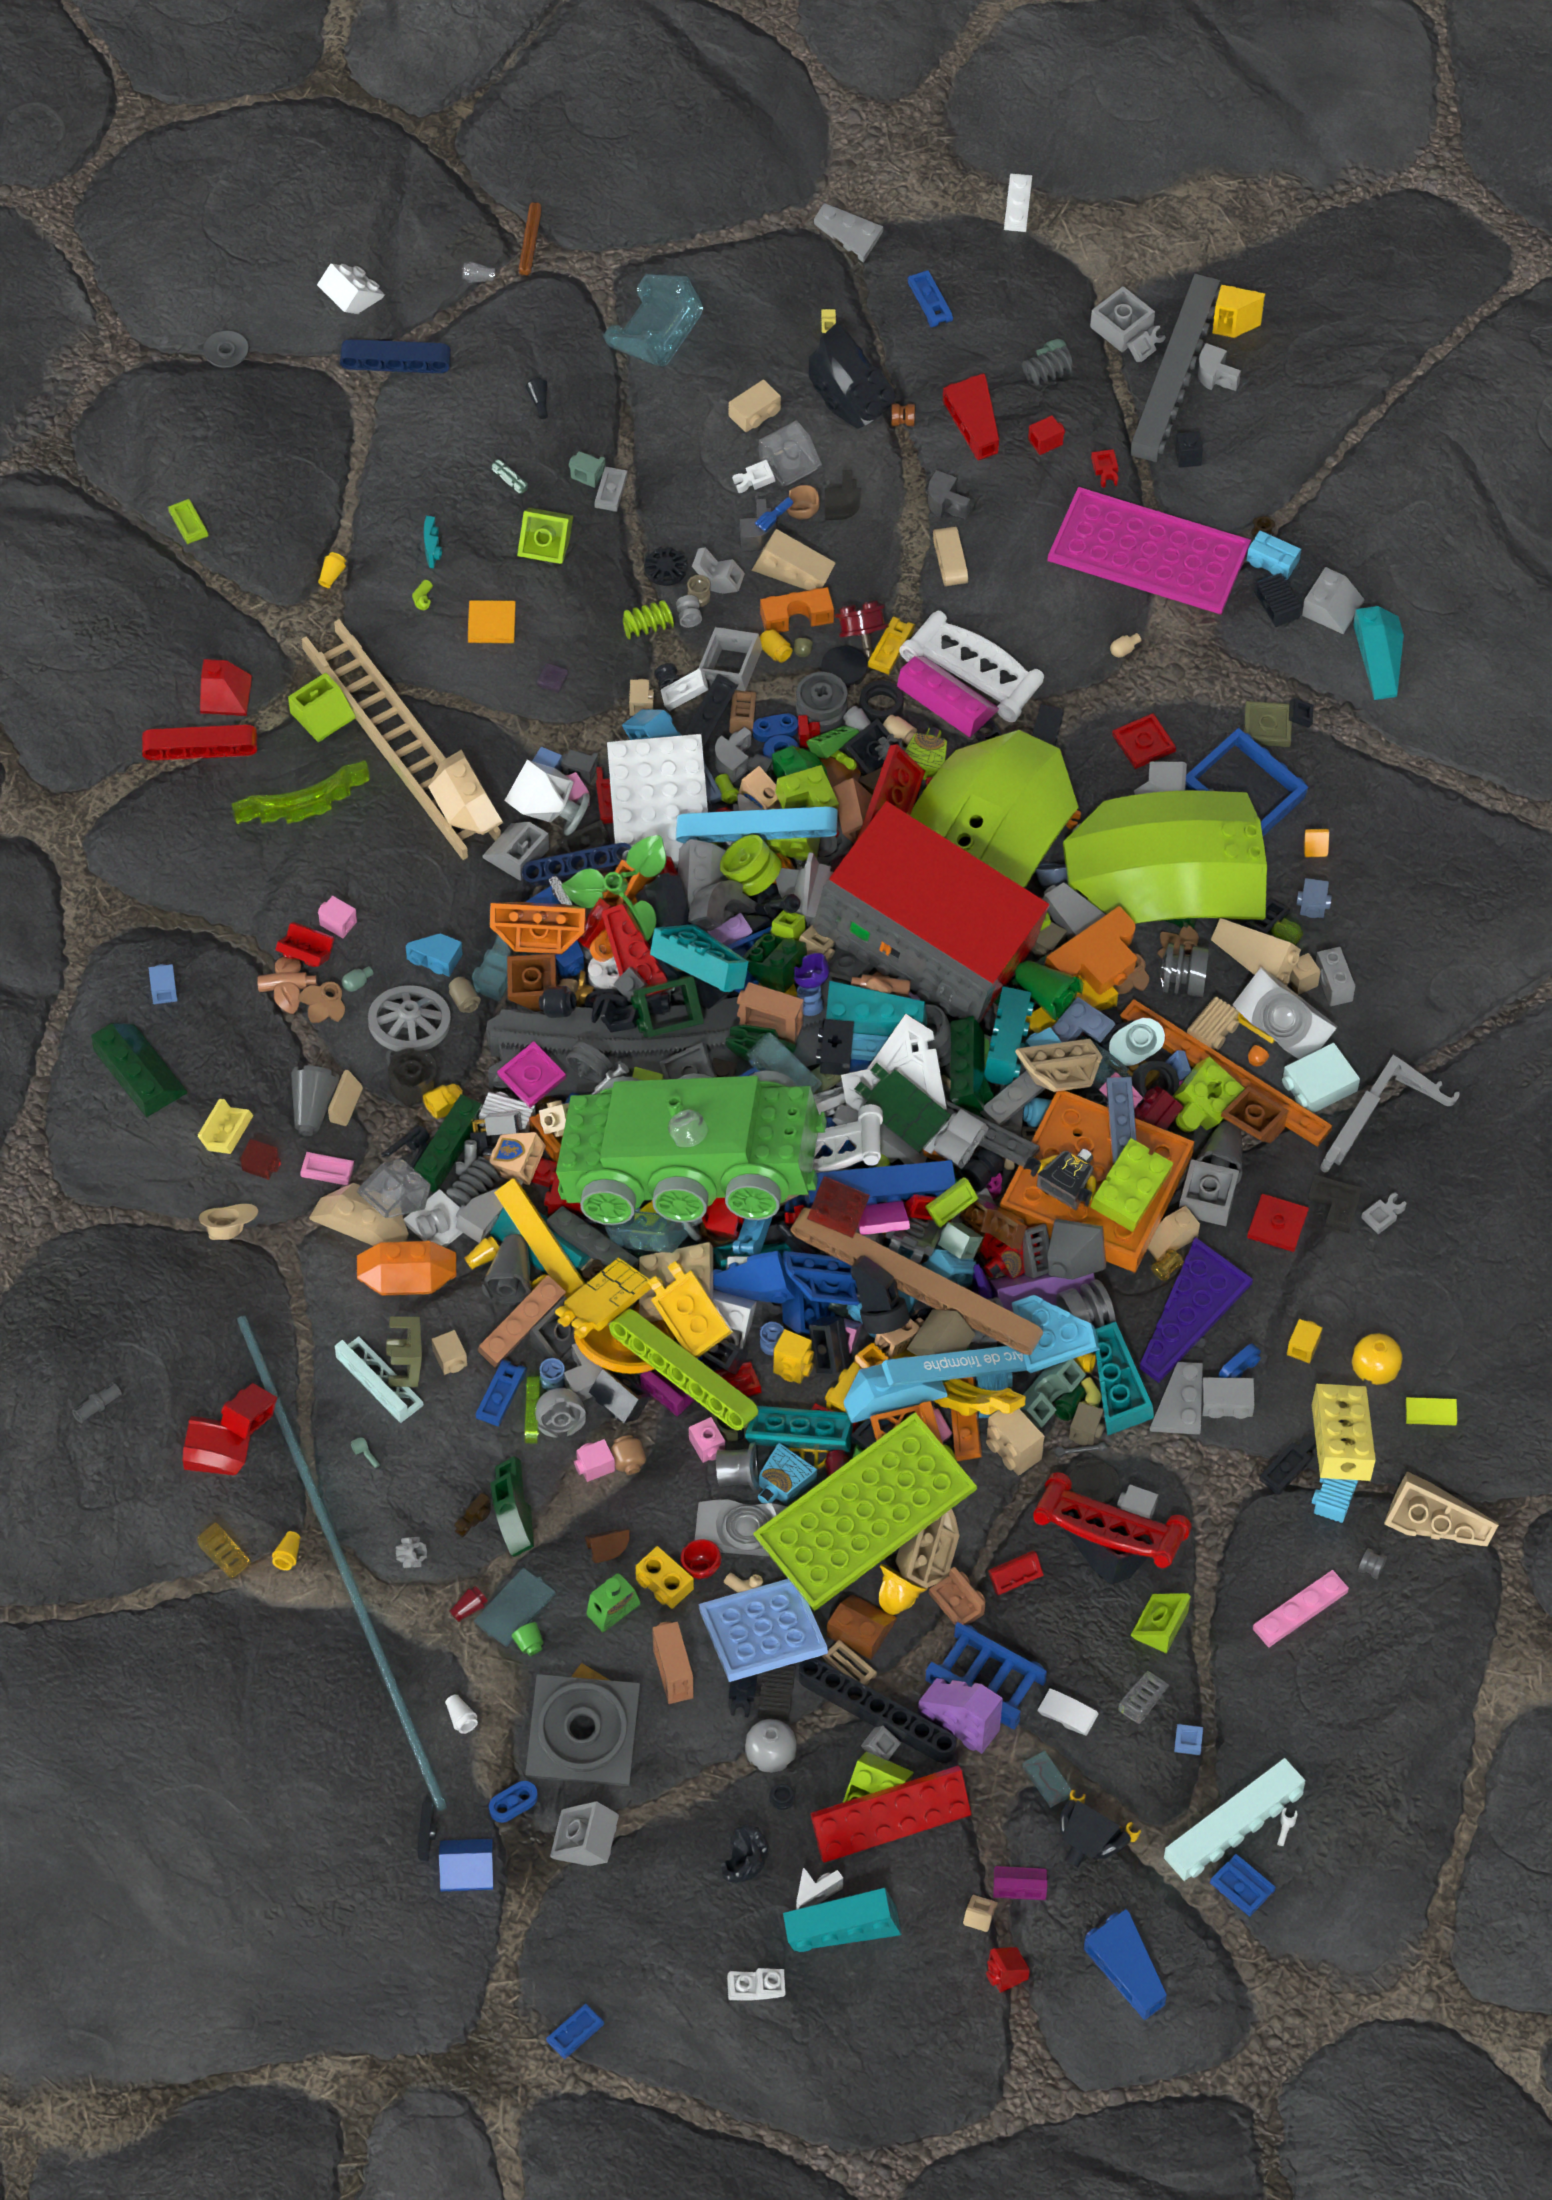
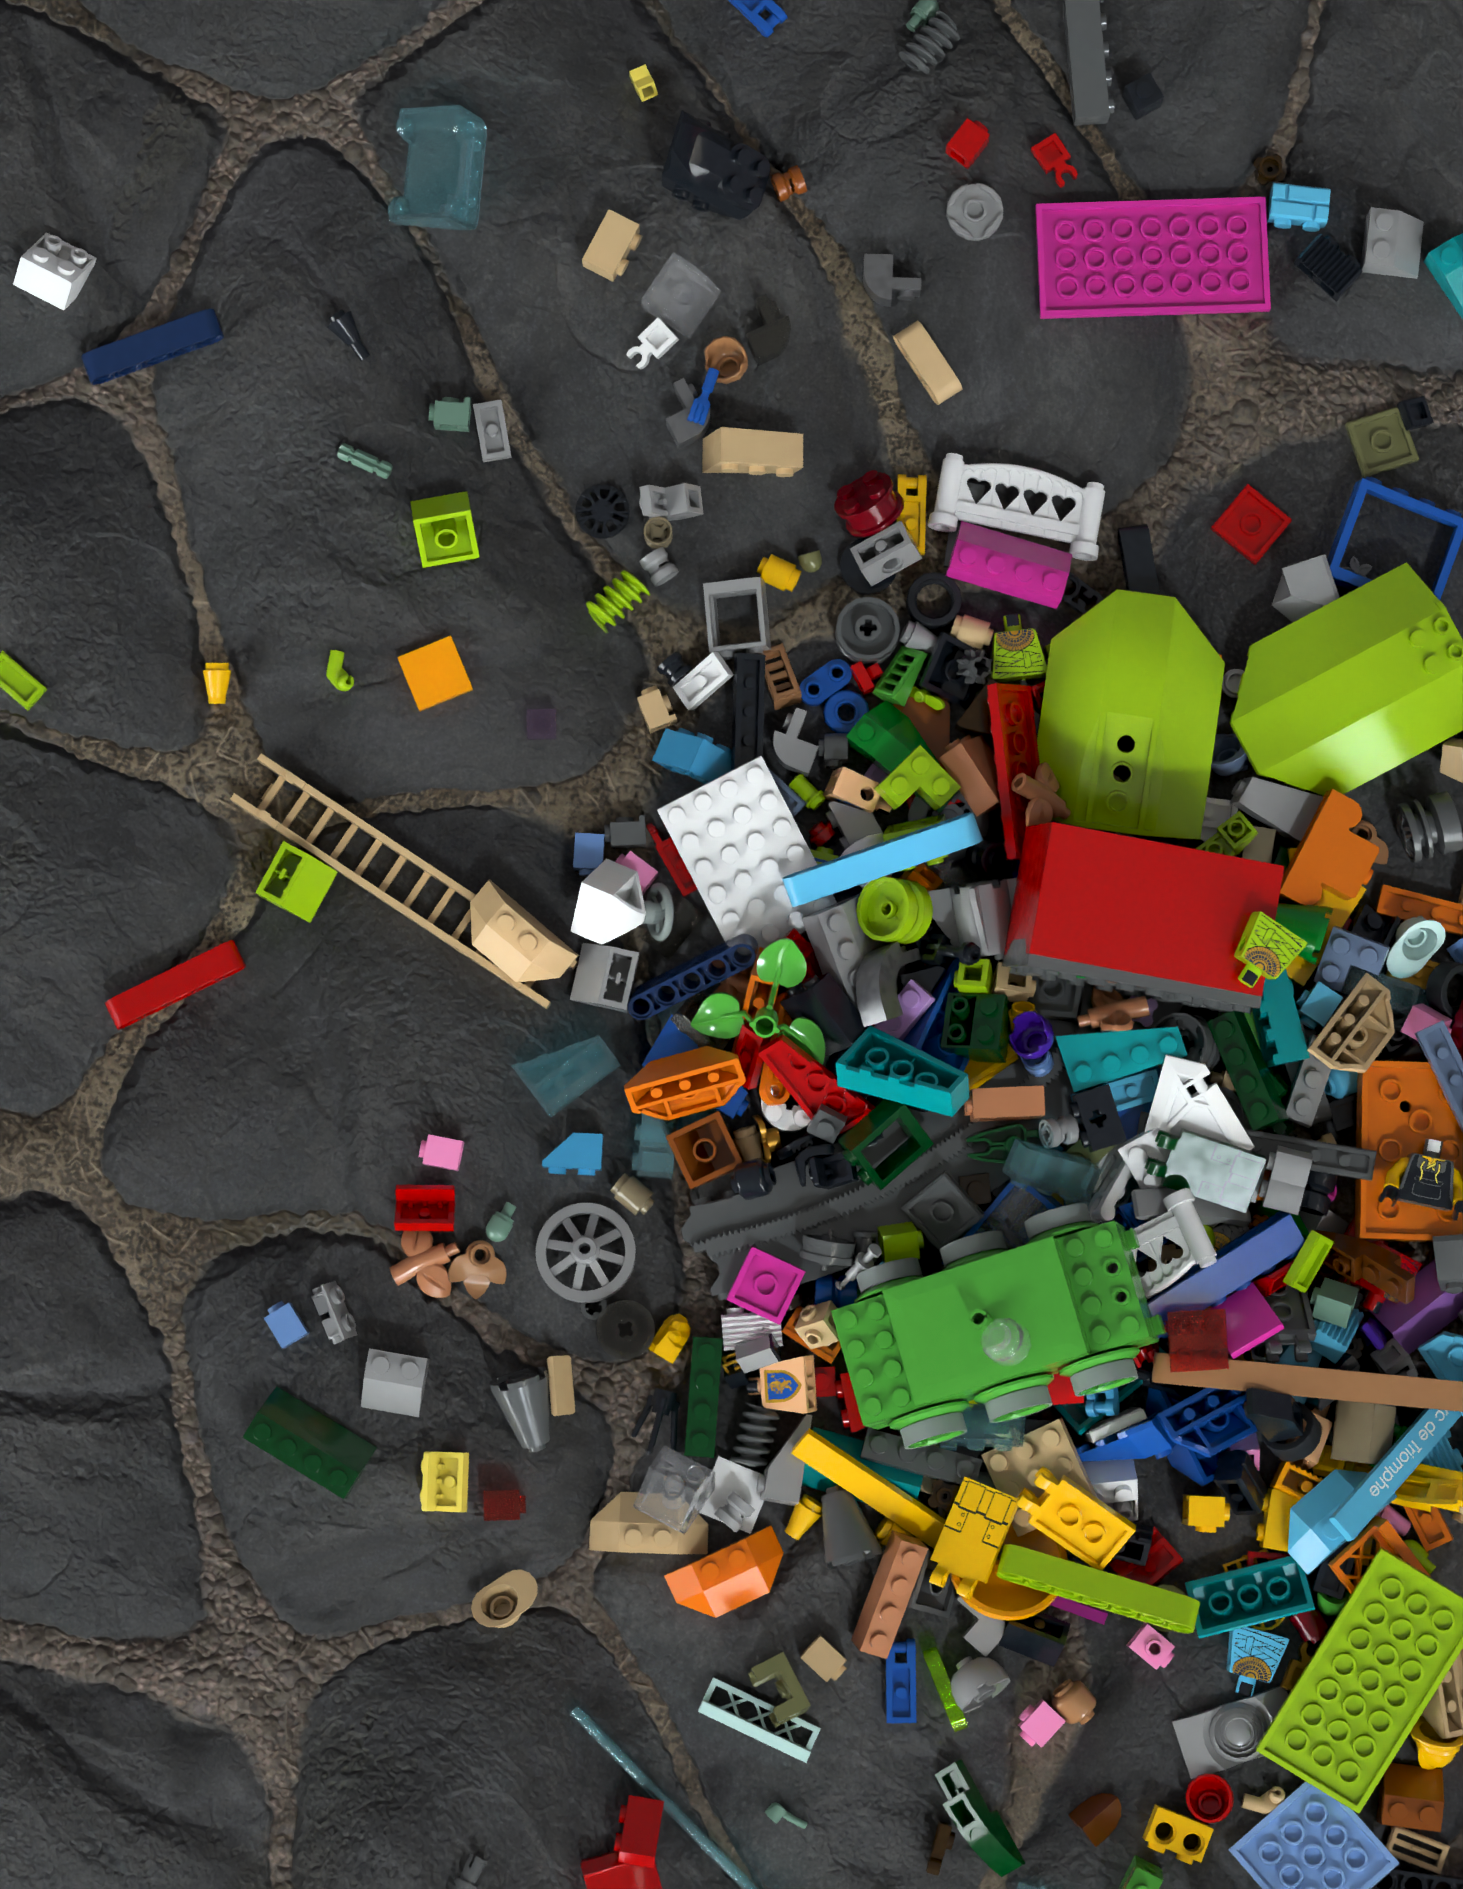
camera: 25 degrees left, 25 degrees up
red slope [200,659,252,716] -> none
clear neon green piece [231,760,370,824] -> none
bright pink tile [300,1152,354,1186] -> none
teal slope [424,516,442,568] -> none
light grey arm [456,1140,477,1175] -> none
clear cone [462,261,495,283] -> none
dark orange axle [519,202,542,276] -> none
medium blue wheel [540,1358,565,1391] -> none
flat silver piece [716,1442,759,1490] -> none
orange arch [760,587,834,633] -> none
medium blue wheel [760,1322,784,1355] -> none
red slope [943,373,999,460] -> none
dark grey slope [1023,1223,1050,1278] -> none
tan cylinder [1110,633,1141,658] -> none
medium nougat plate [1157,926,1199,959] -> none
none -> light grey hinge [311,1281,358,1345]
none -> light grey slope [361,1348,430,1417]
none -> clear light blue wedge [511,1035,621,1118]
none -> light grey brick [850,521,922,586]
none -> light grey tile [946,183,1003,241]
none -> light grey wheel [1038,1114,1079,1149]
none -> lime torso [1234,911,1307,988]

